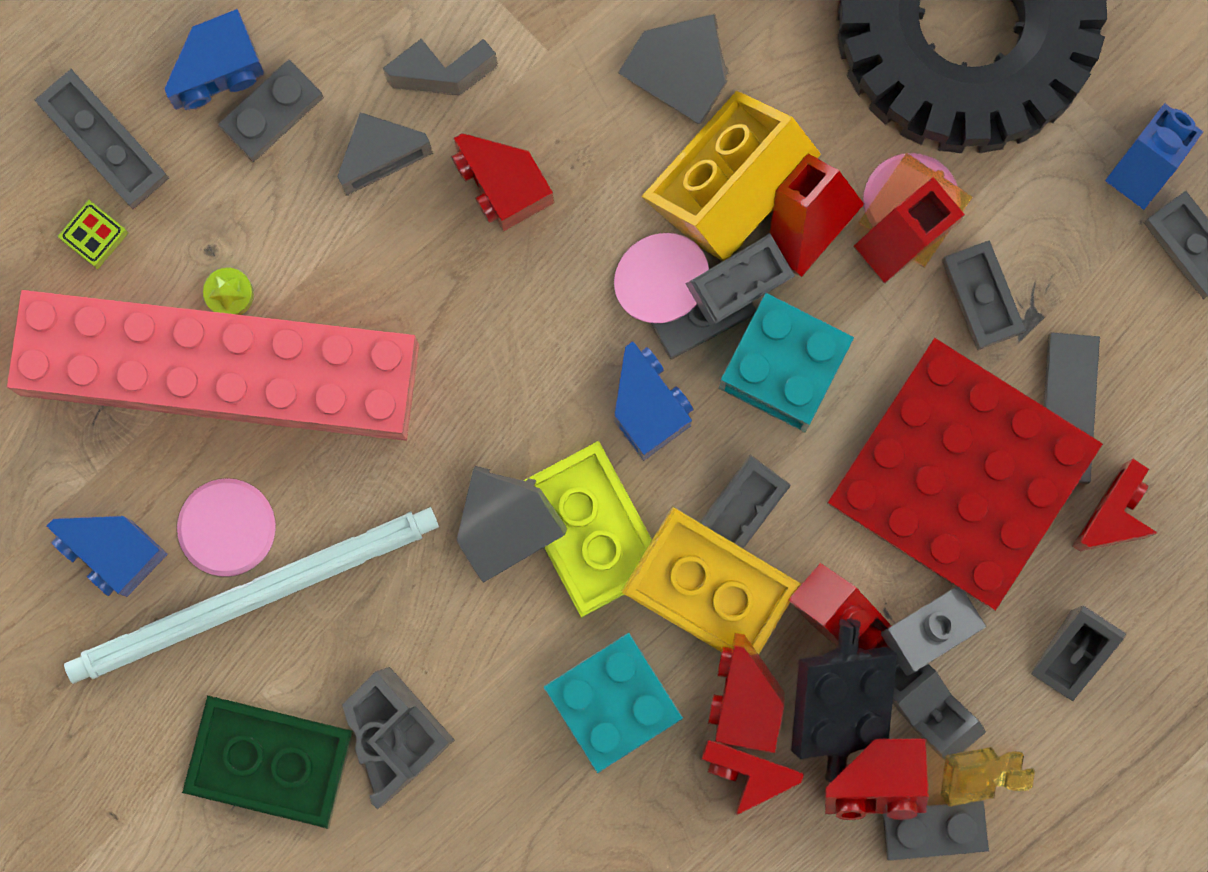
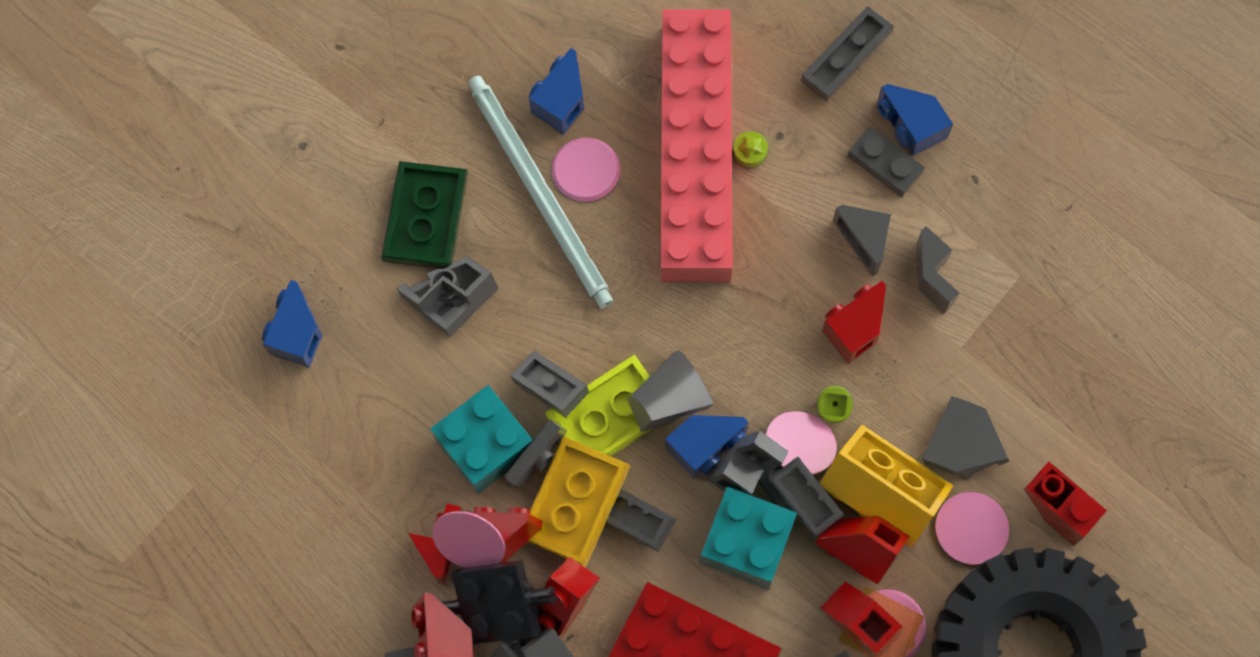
camera: 85 degrees right, 10 degrees down
lime tile [57,200,129,270] -> none
dark grey slope [457,466,567,583] -> none
none -> bright pink piece [432,512,505,568]
none -> dark grey plate [505,420,568,487]
none -> dark grey plate [511,350,589,418]
none -> dark grey slope [627,350,714,432]
none -> dark grey slope [706,431,789,495]
none -> lime tile [816,385,853,423]
none -> bright pink piece [935,492,1009,565]

